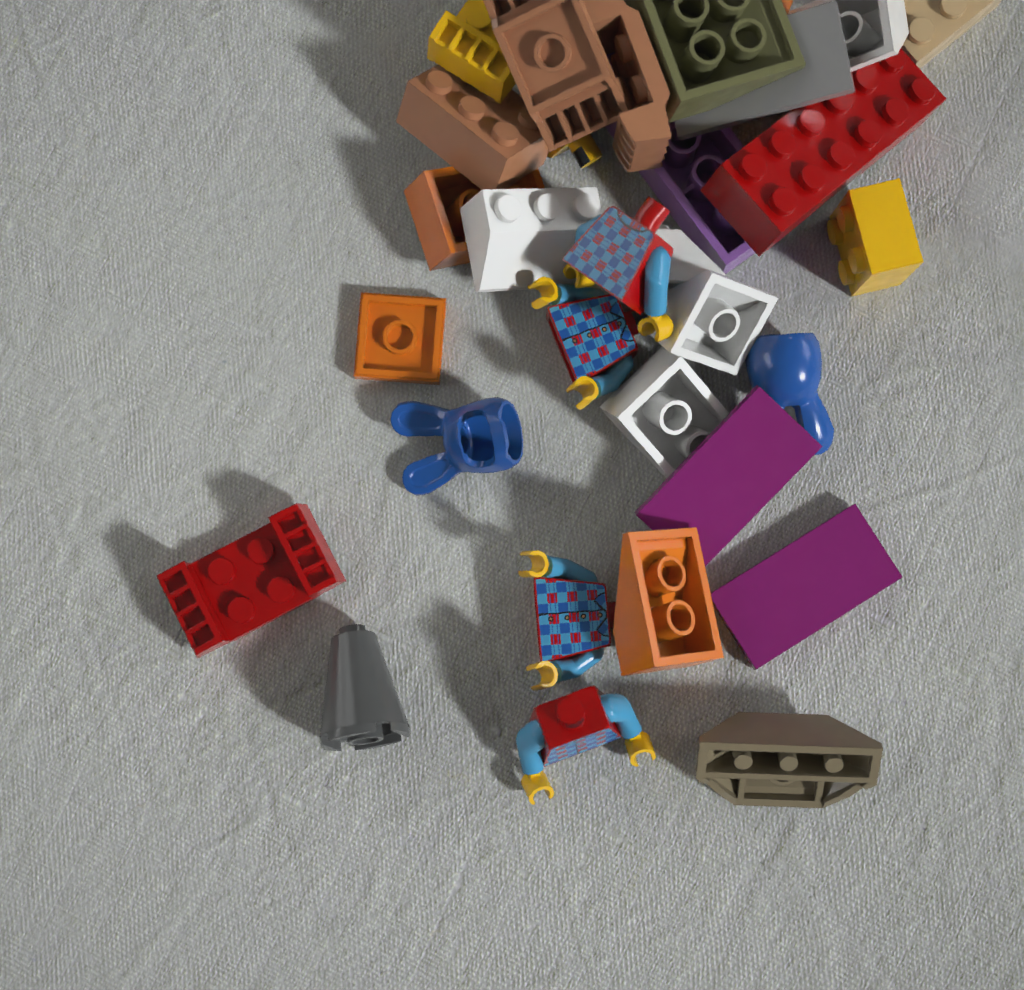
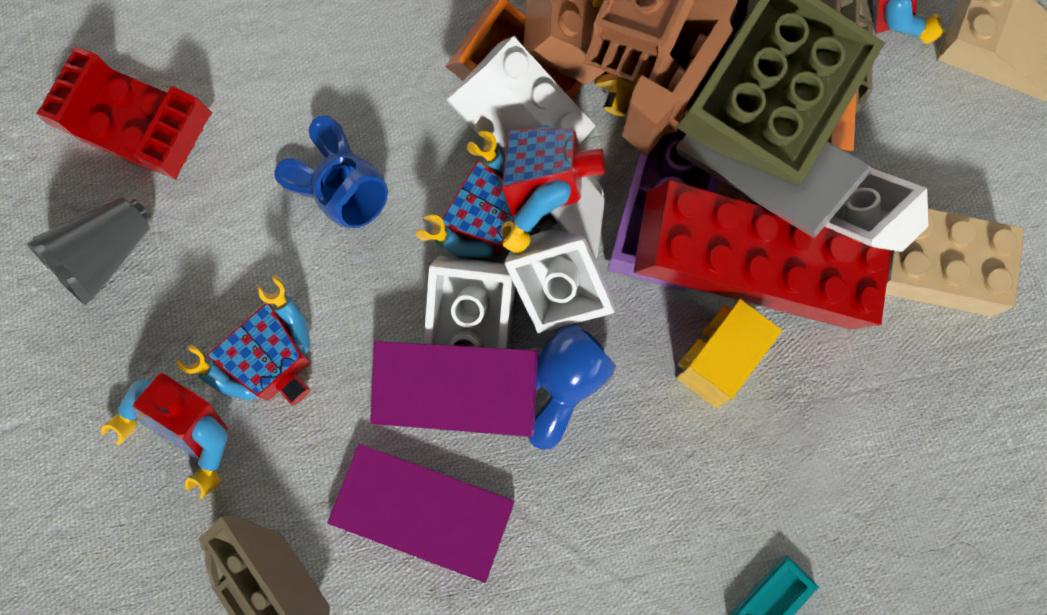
camera: 55 degrees right, 5 degrees down
orange tile [354,292,447,385] -> none
orange slope [613,527,724,676] -> none

